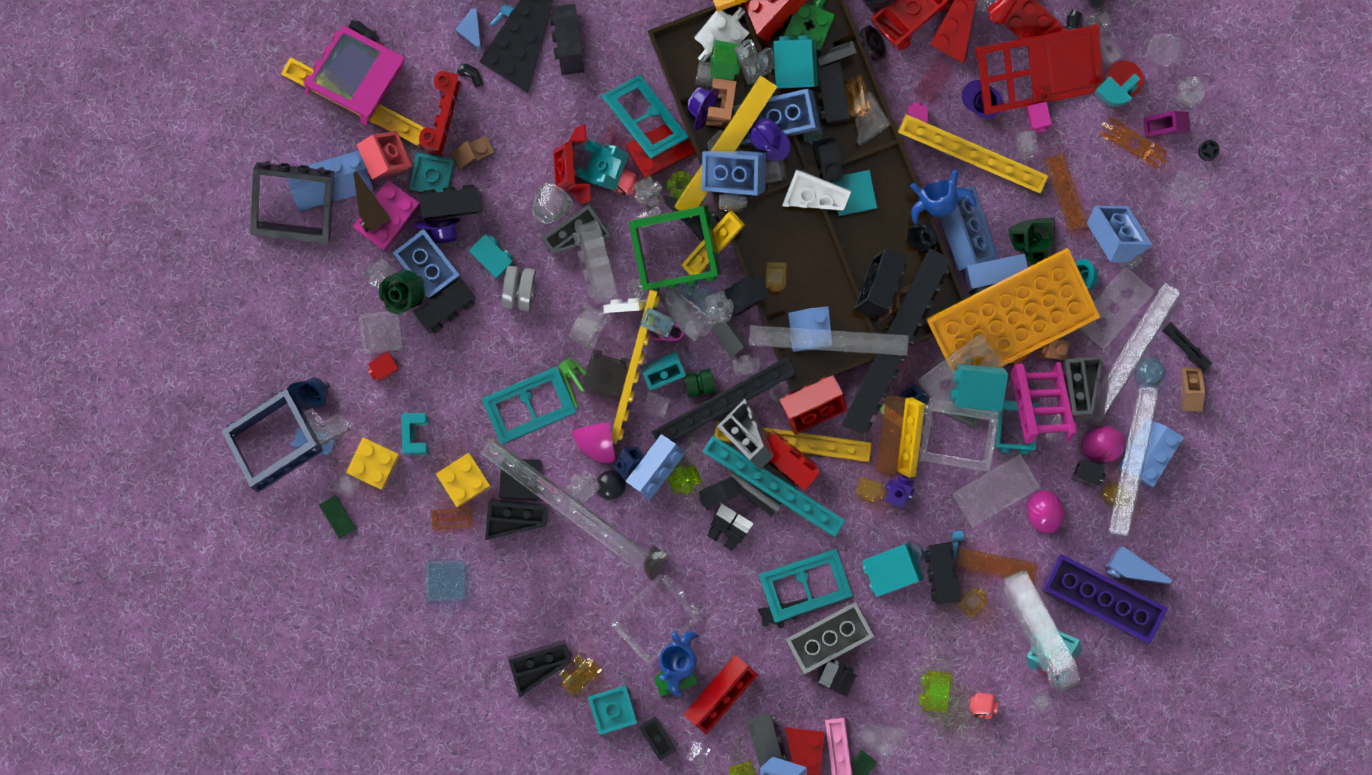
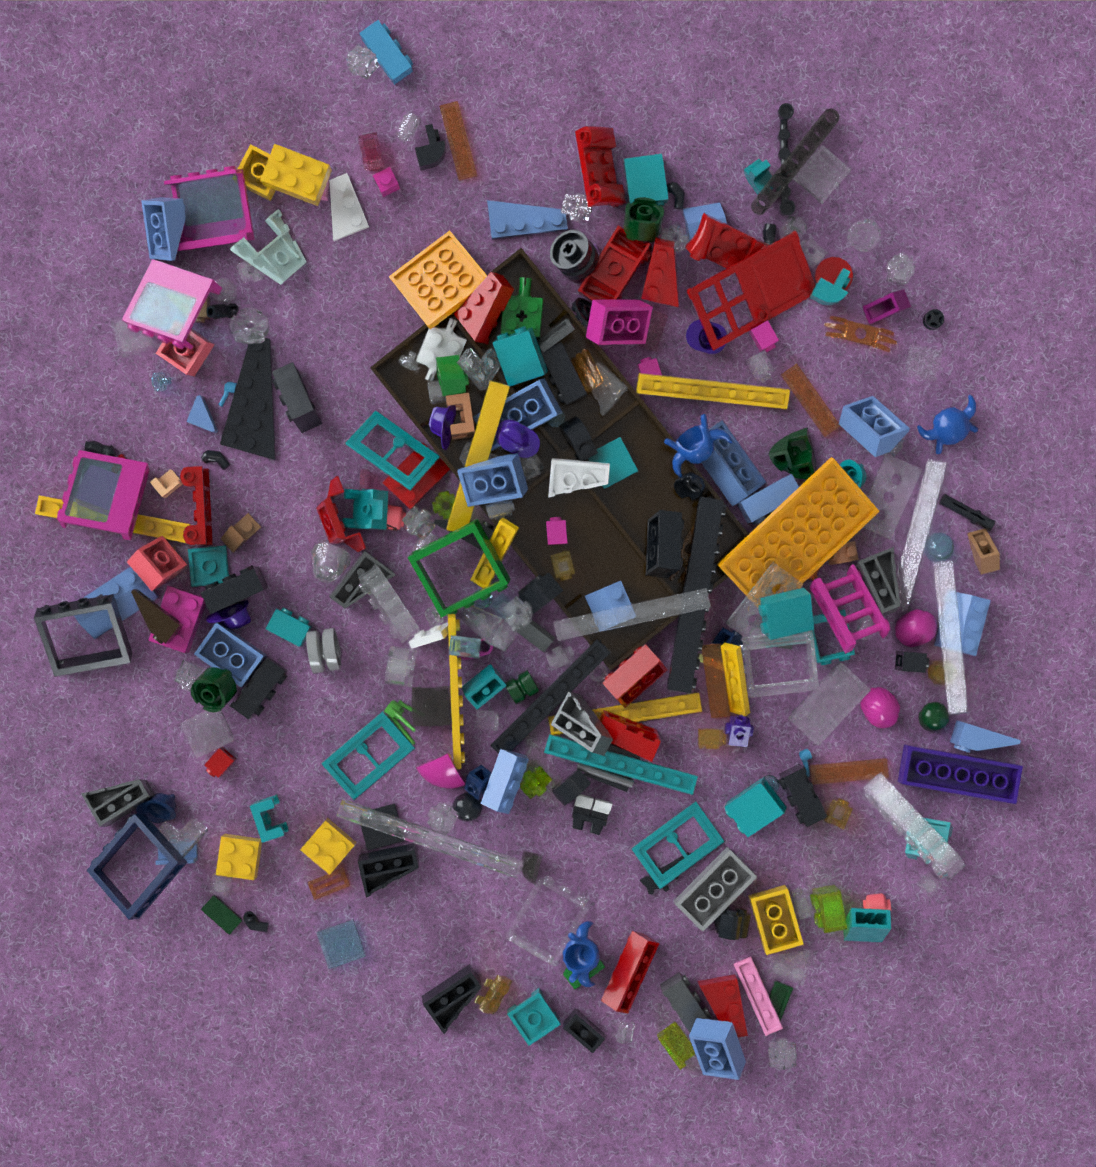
camera: 15 degrees left, 5 degrees up
none -> dark grey wedge [81,779,155,827]
none -> light nougat panel [150,469,182,498]
none -> black arm [243,911,269,932]
none -> clear tile [398,351,419,371]
none -> dark pink brick [546,517,567,545]
none -> dark pink brick [586,300,653,345]
none -> yellow brick [748,885,804,955]
none -> clear brick [790,889,815,920]
none -> teal brick [843,908,891,942]
none -> blue piece [917,395,978,454]
none -> dark green hair [918,702,949,732]

